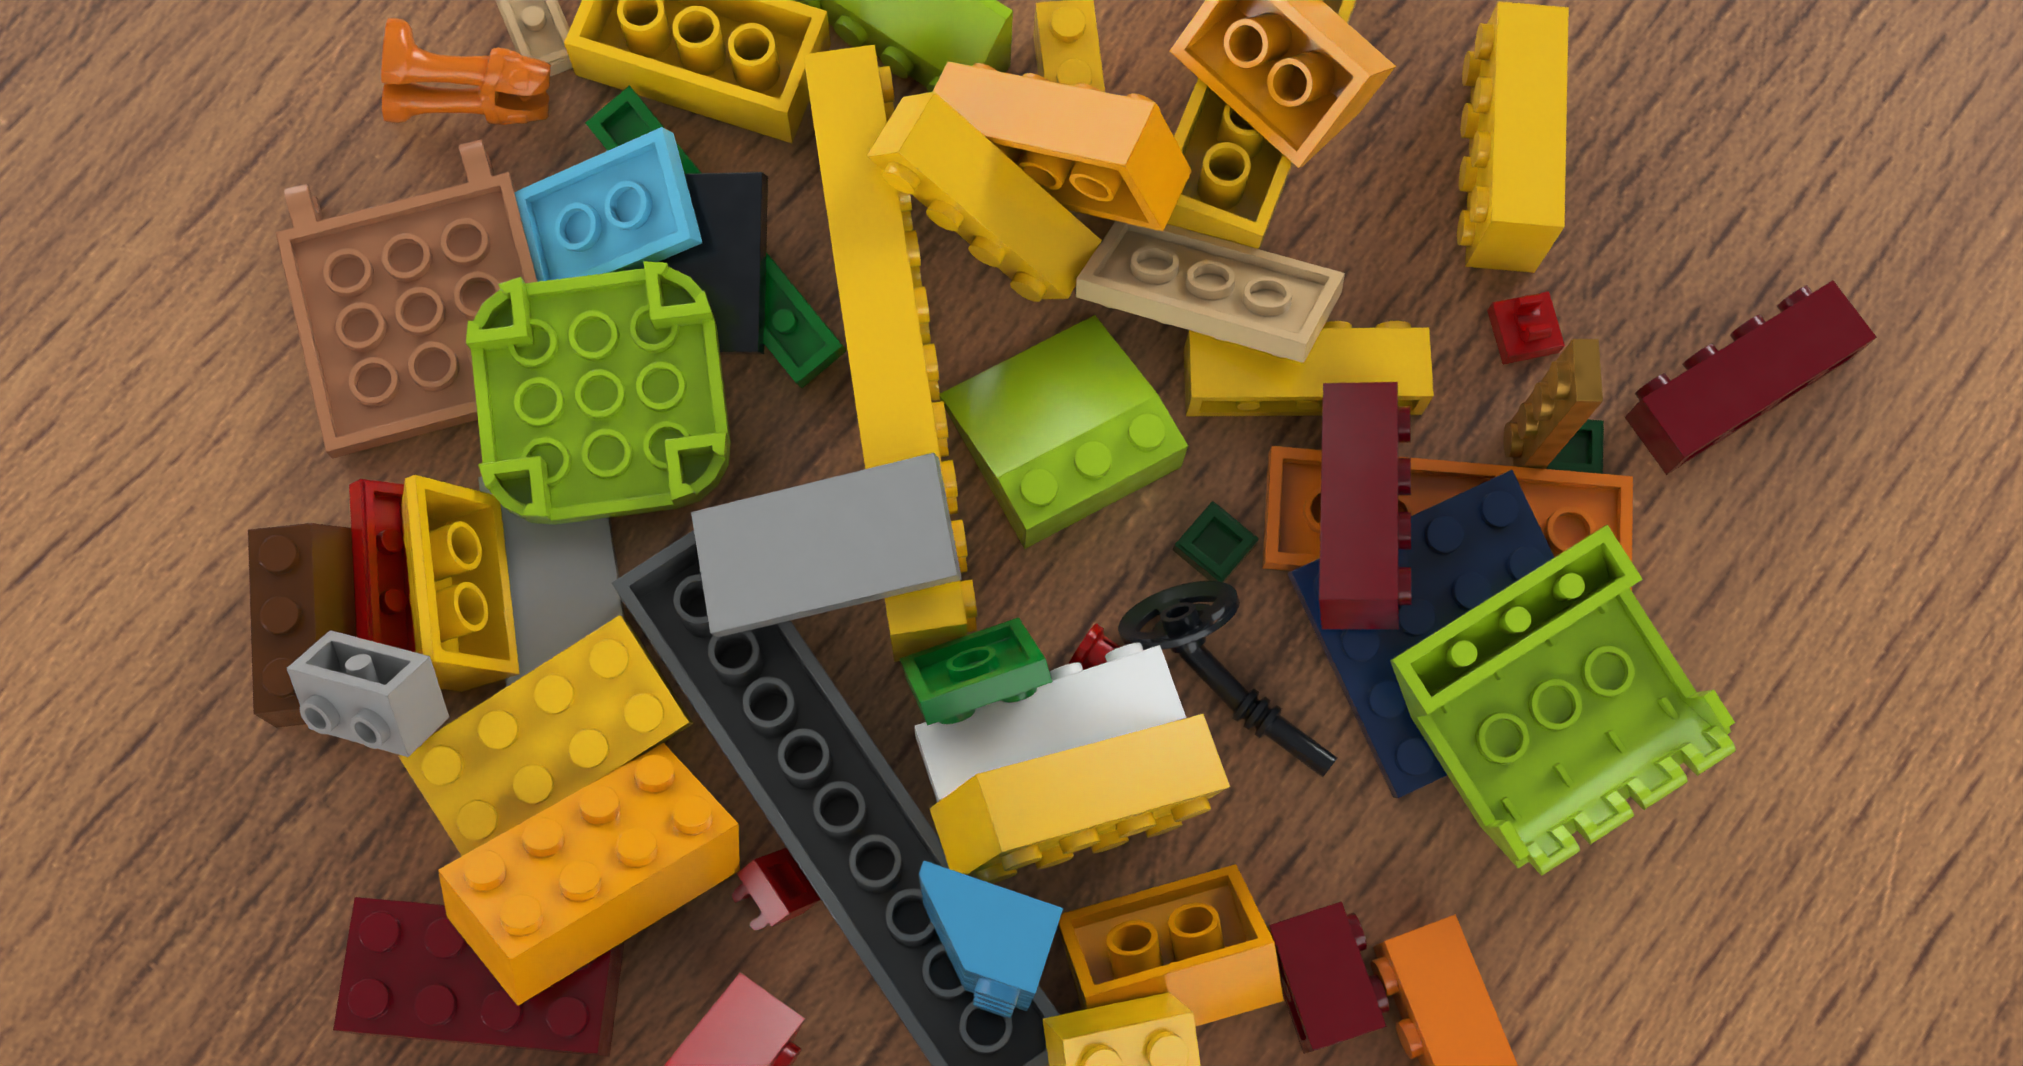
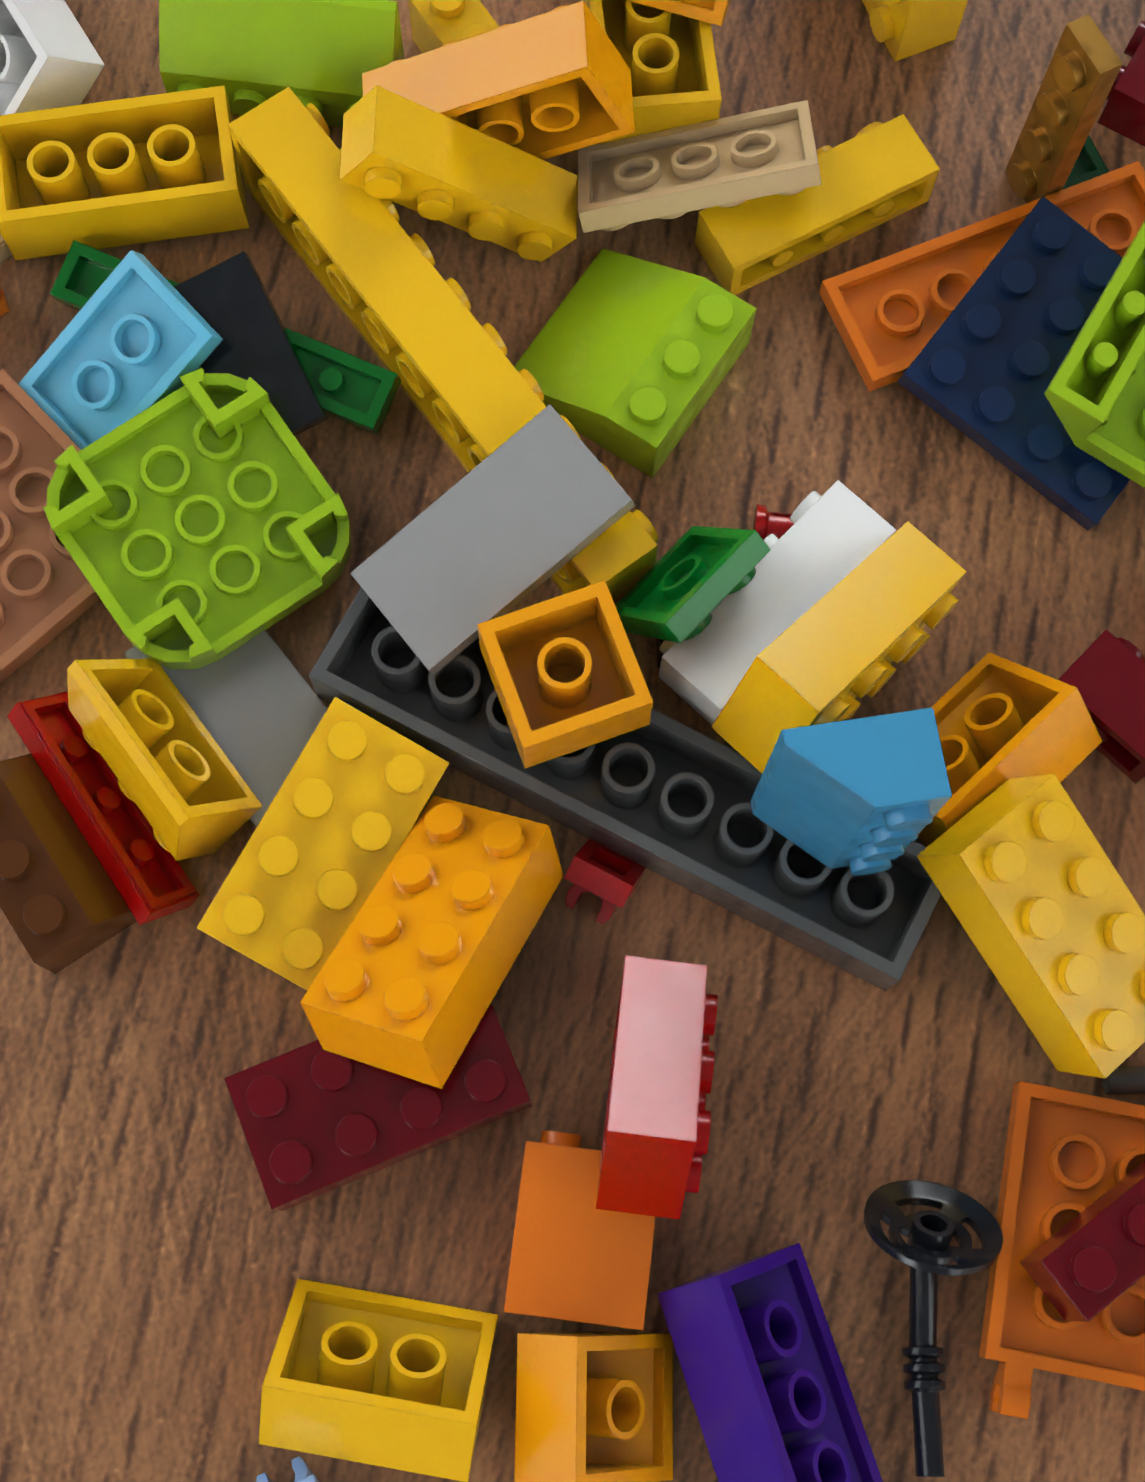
camera: 25 degrees left, 0 degrees up
light grey brick [287,630,449,757] -> none
black dish [1118,581,1338,777] -> none
dark green tile [1173,501,1259,582] -> none
dark red brick [1319,382,1412,629] -> none
red tile [1487,291,1565,365] -> none
none -> light orange brick [477,580,653,769]

